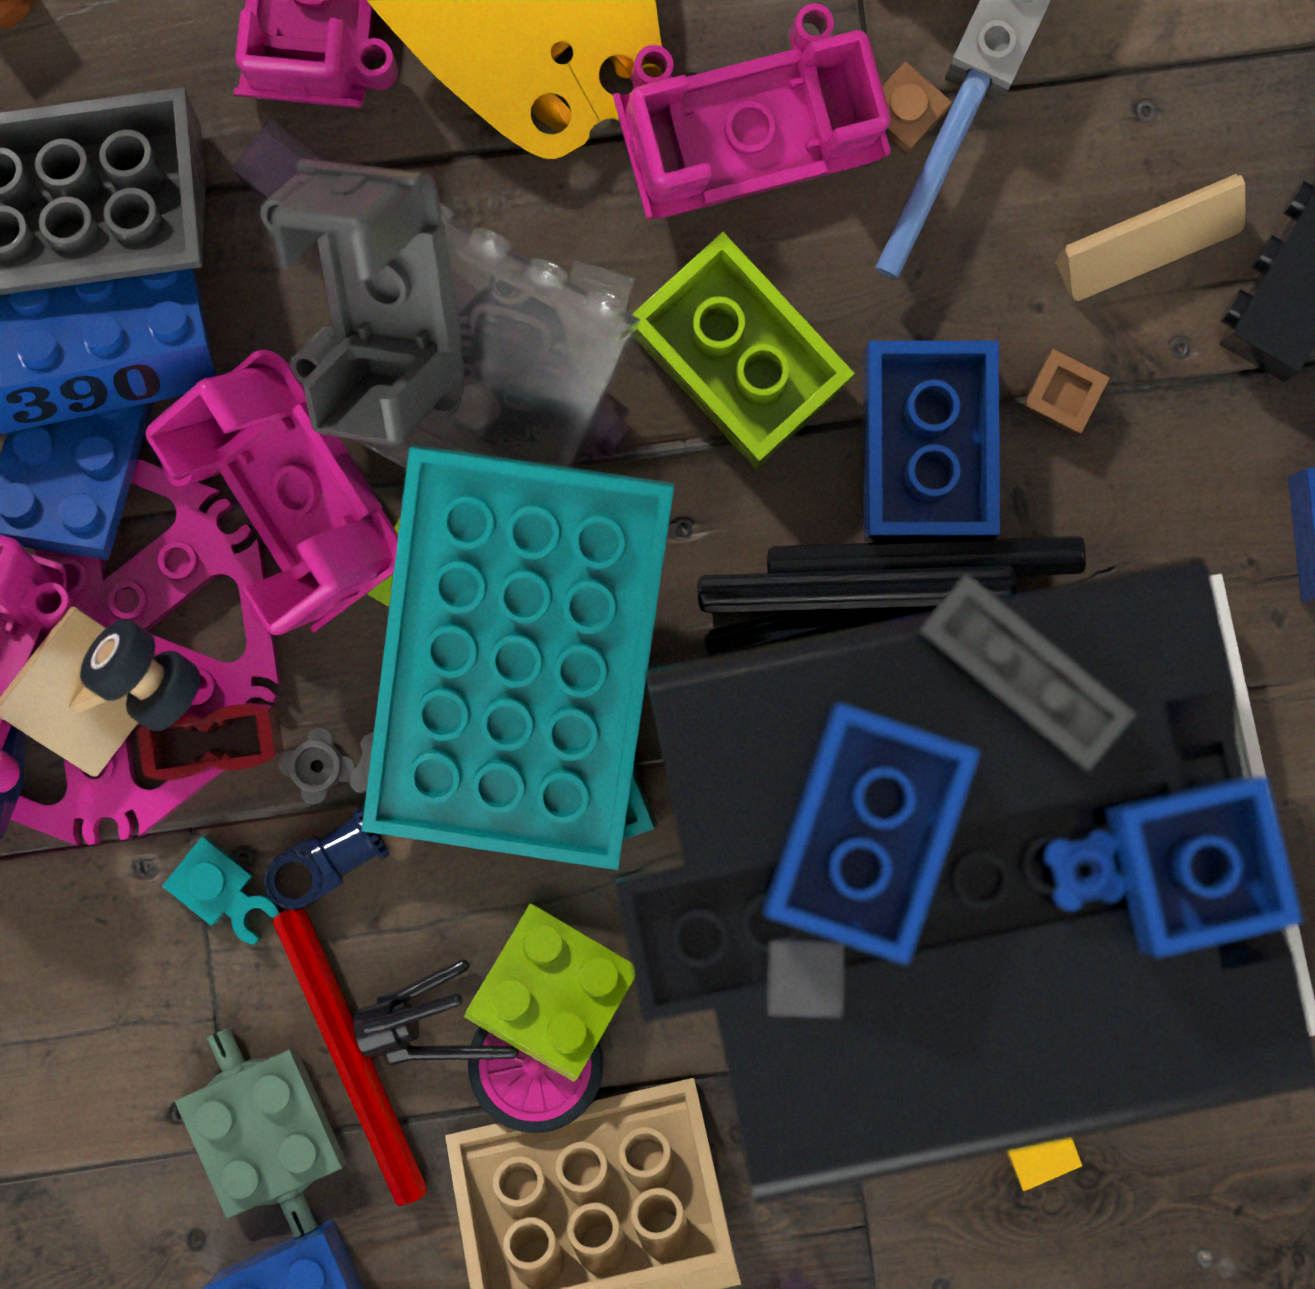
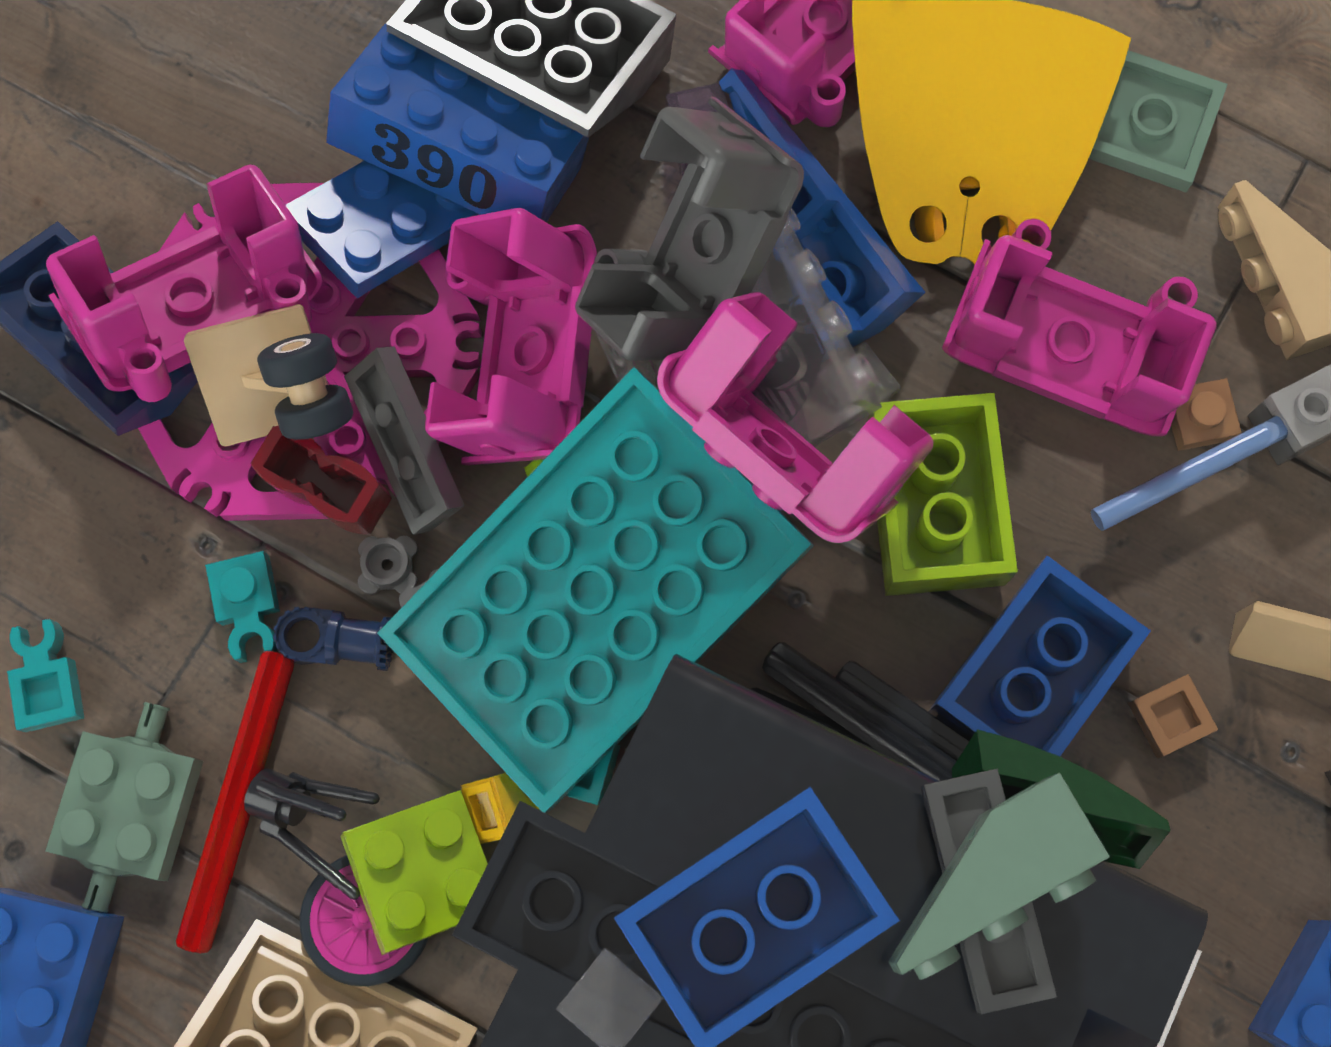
camera: 40 degrees right, 10 degrees down
none -> teal plate [7,619,85,733]
none -> dark grey plate [344,346,465,535]
none -> yellow slope [461,772,541,844]
none -> dark pink container [657,292,933,543]
none -> blue wedge [719,68,926,364]
none -> sand green slope [888,772,1110,980]
none -> dark green slope [951,729,1170,869]

